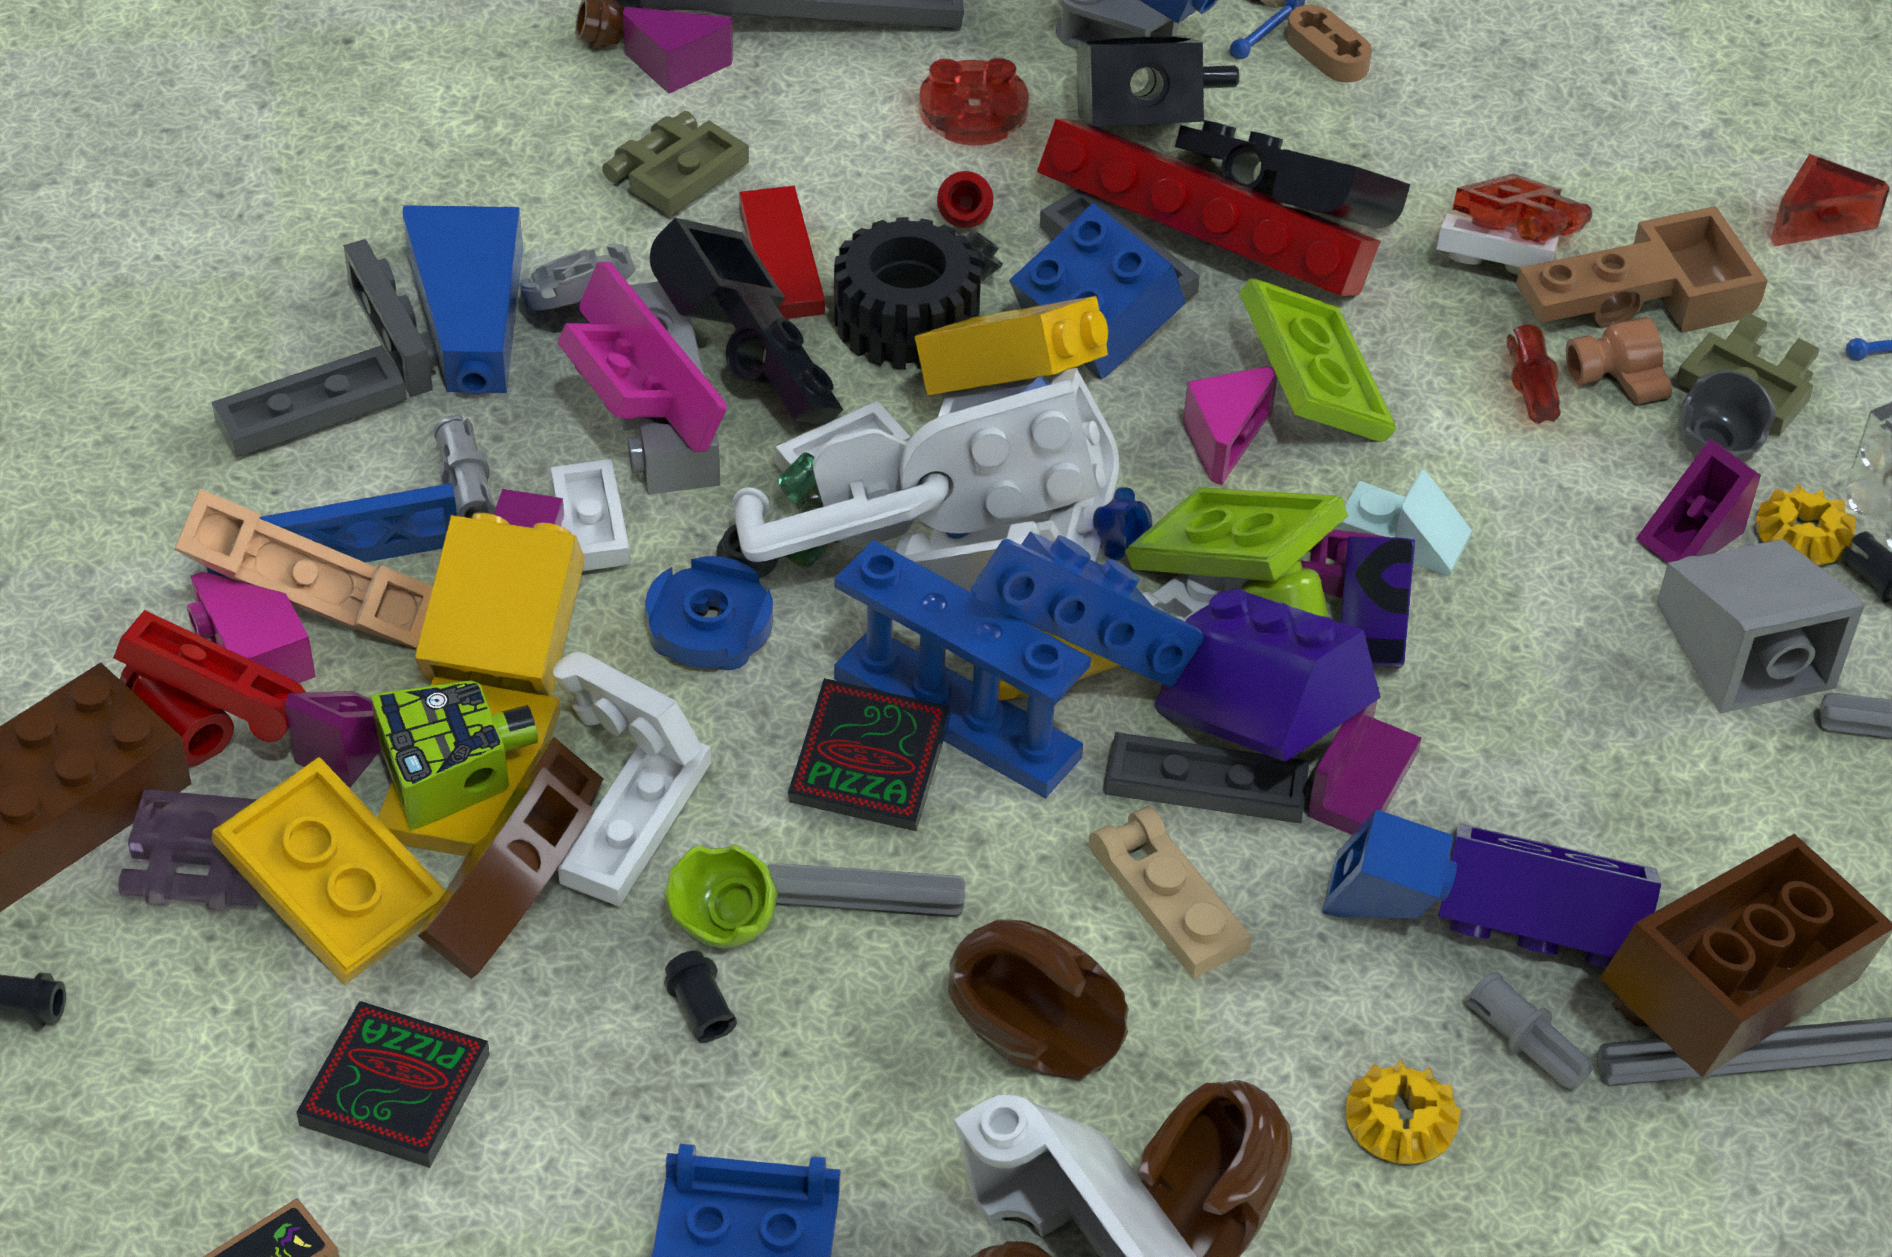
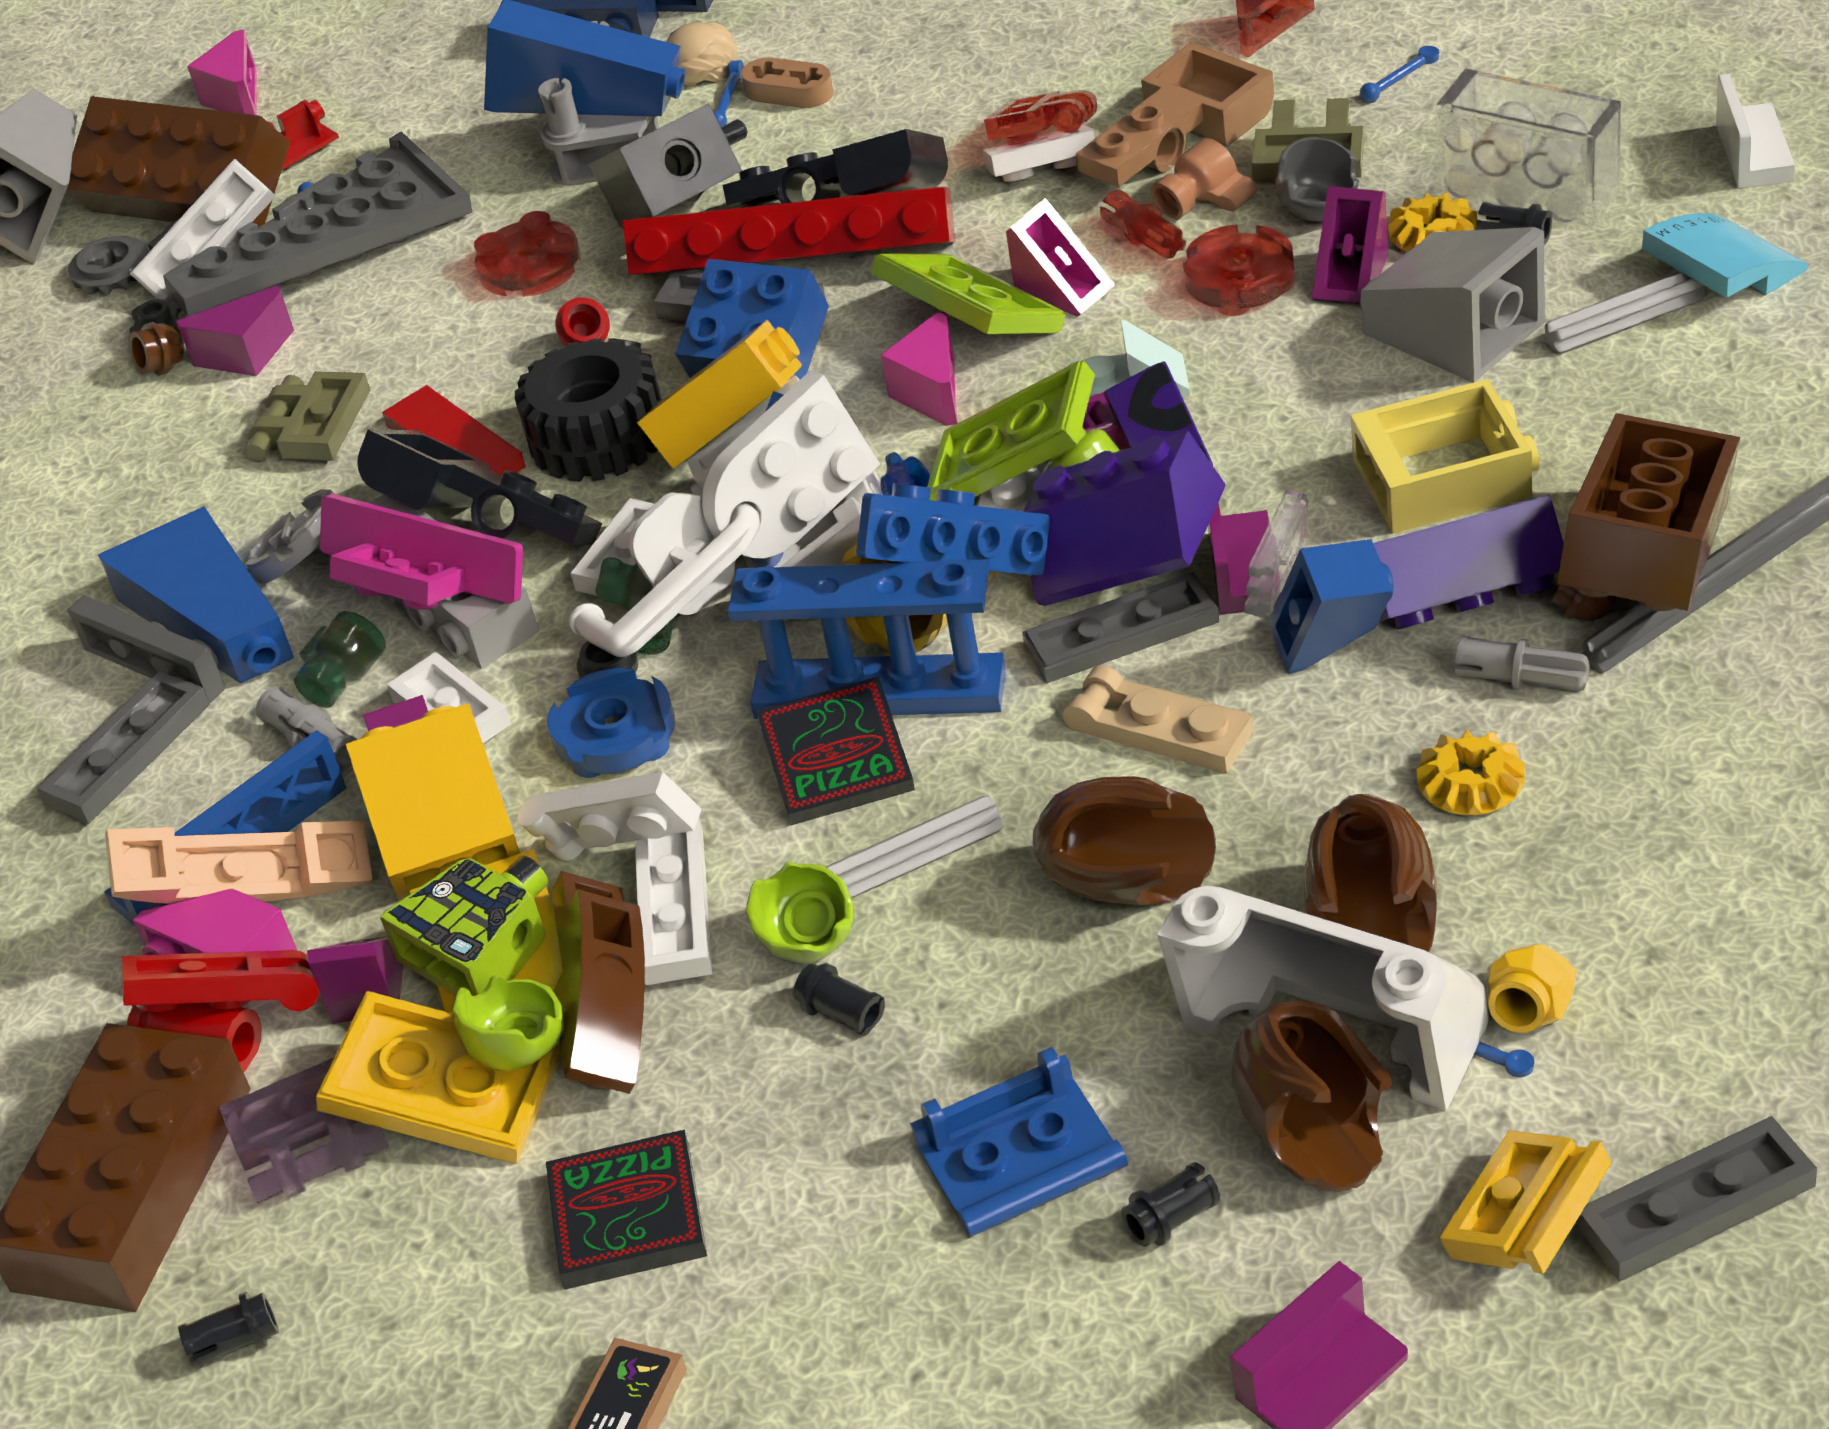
camera: 20 degrees left, 5 degrees down
none -> clear green piece [294,611,386,708]
none -> lime hair [451,975,564,1071]
none -> dark pink slope [1006,198,1115,317]
none -> clear red plate [1183,225,1295,316]
none -> clear tile [1244,489,1309,618]
none -> light yellow window [1350,379,1539,534]

